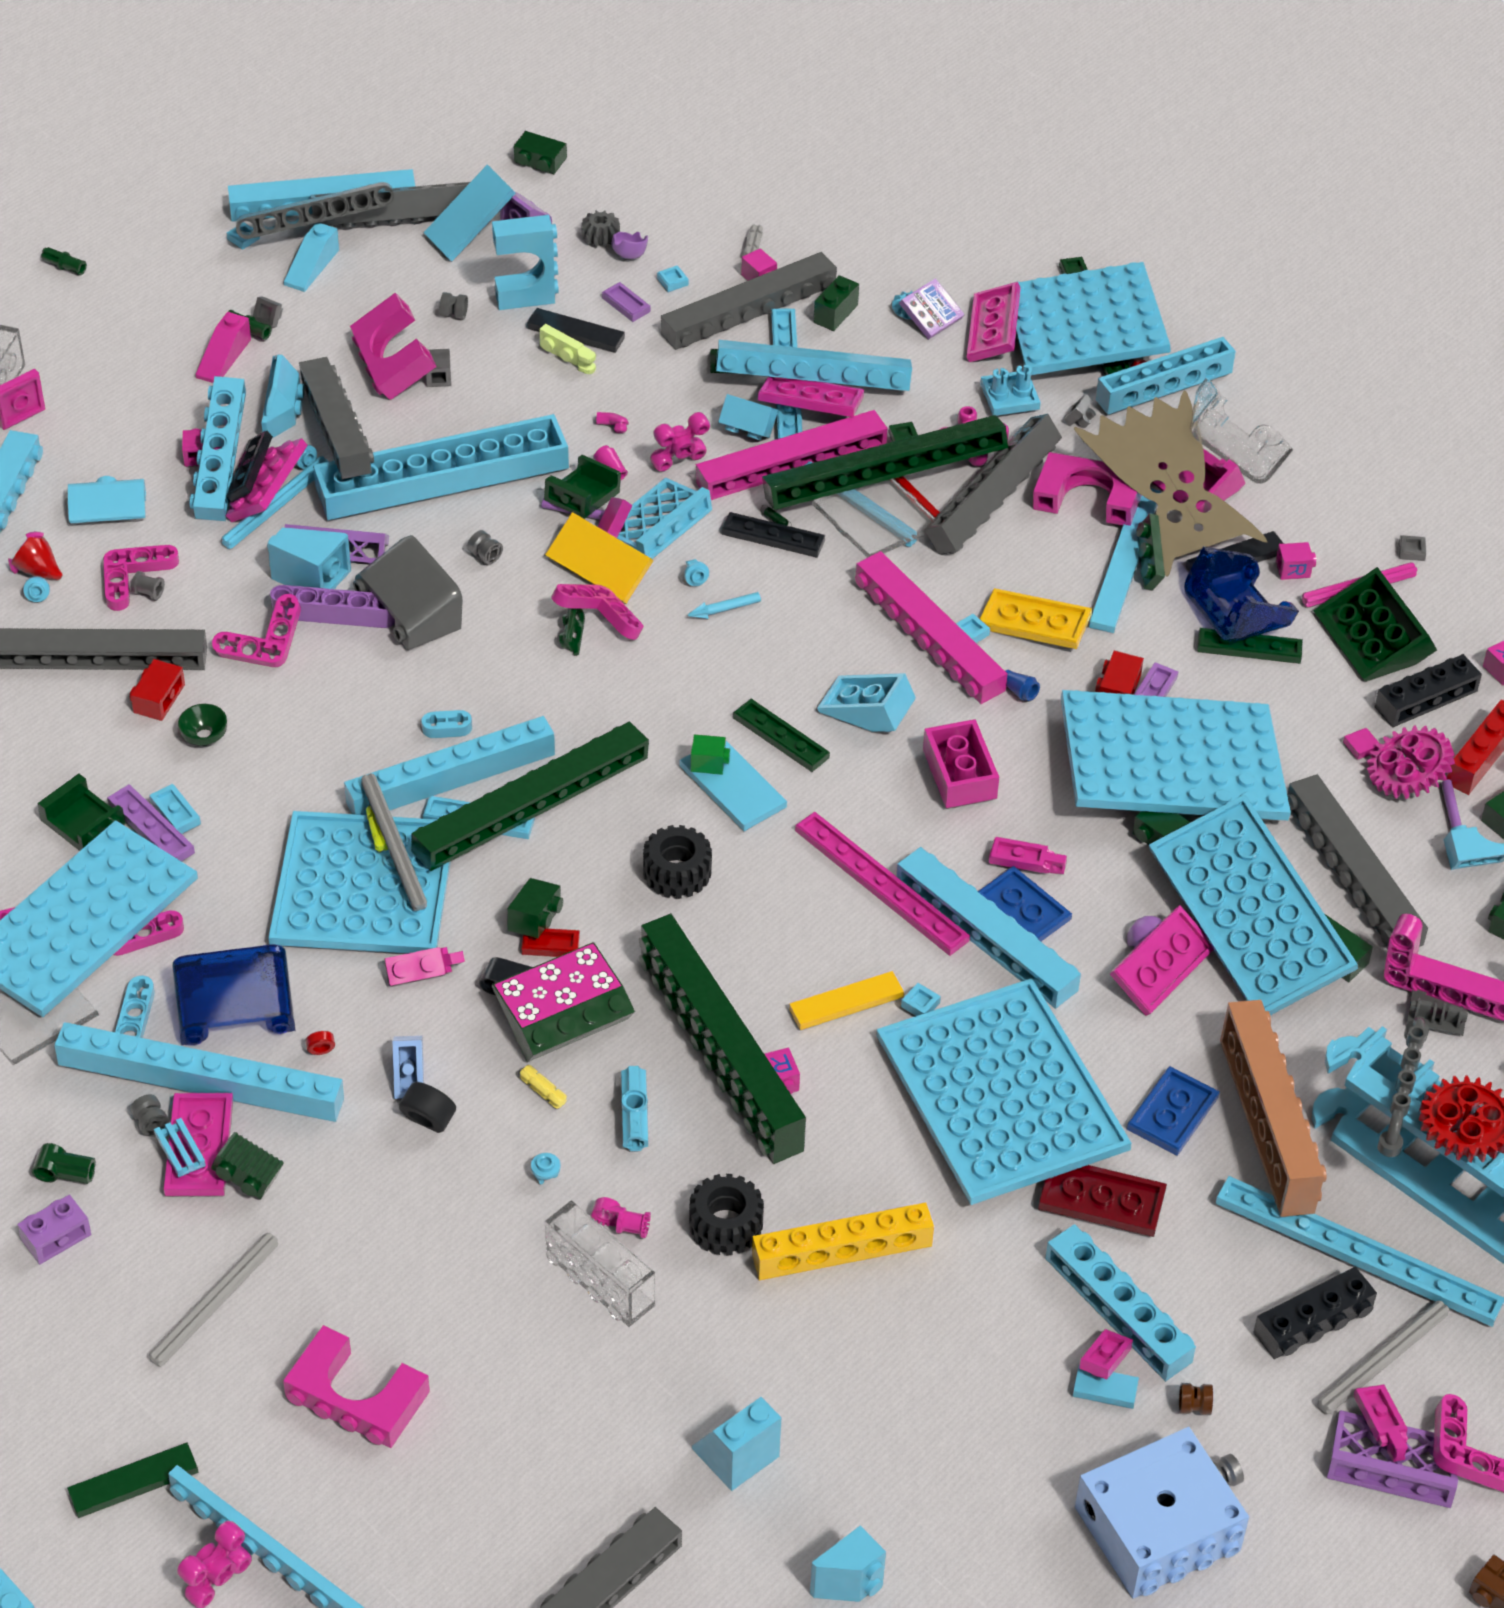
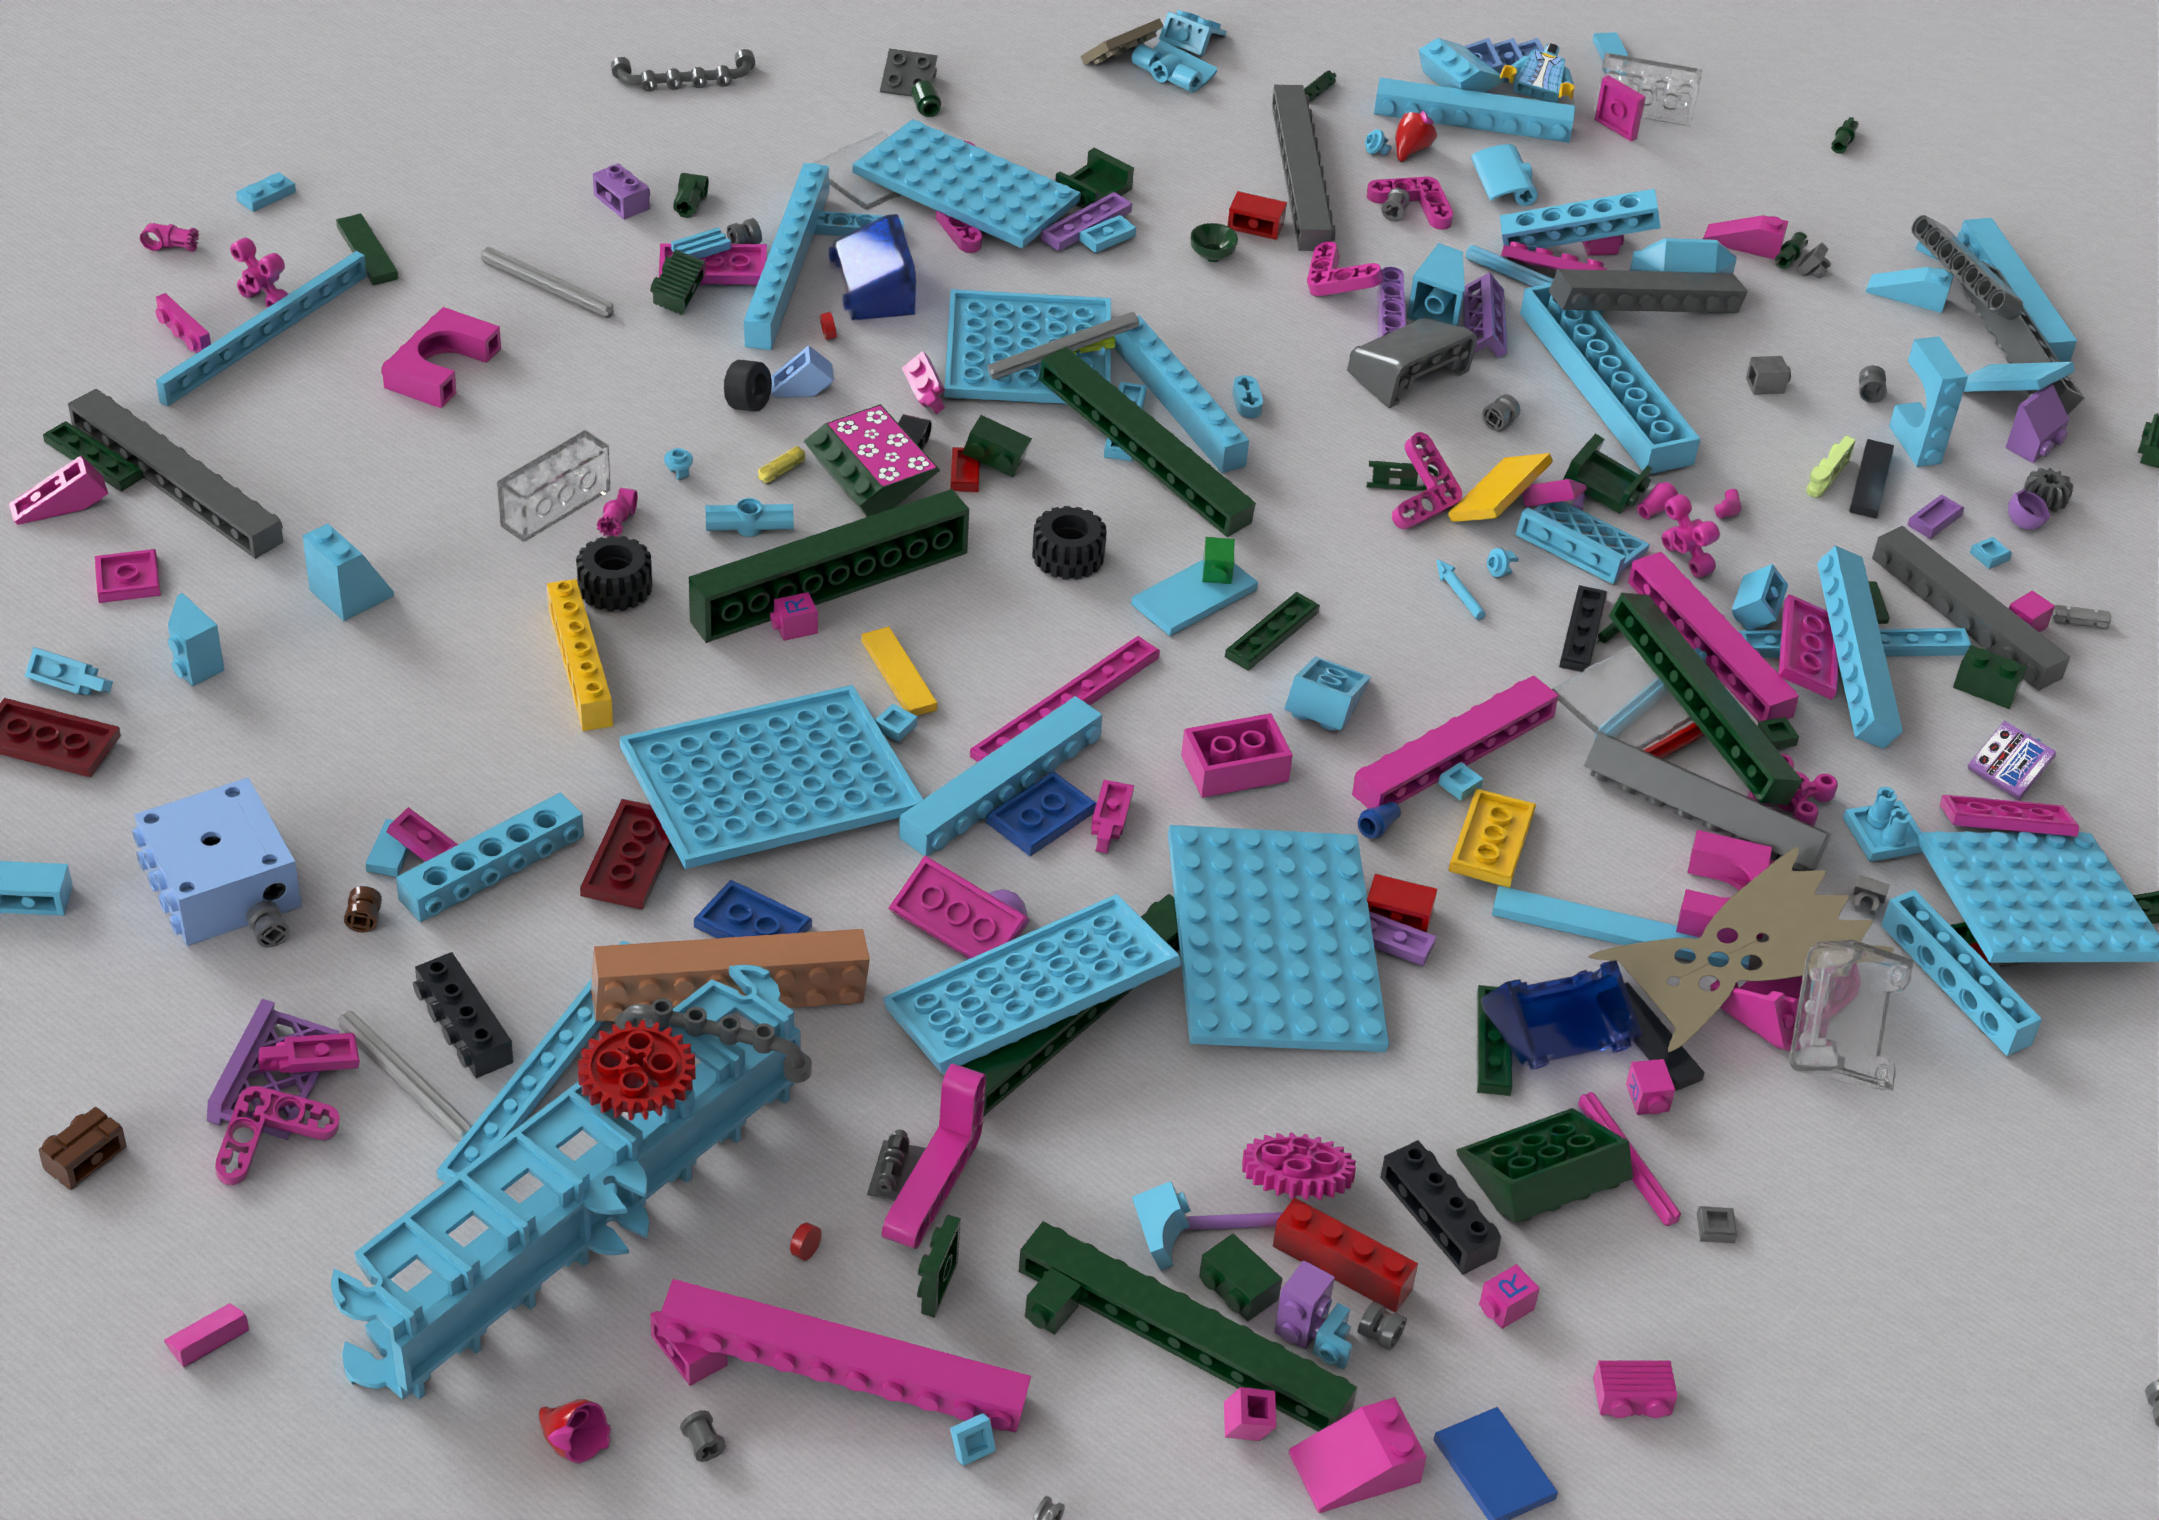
camera: 85 degrees right, 5 degrees down
black tile [226,430,273,503] -> none
dark pink arch [350,293,437,400] -> none
dark green plate [1136,513,1165,591] -> none
dark grey brick [1287,774,1428,947] -> none
dark pink tile [1343,728,1380,760] -> none

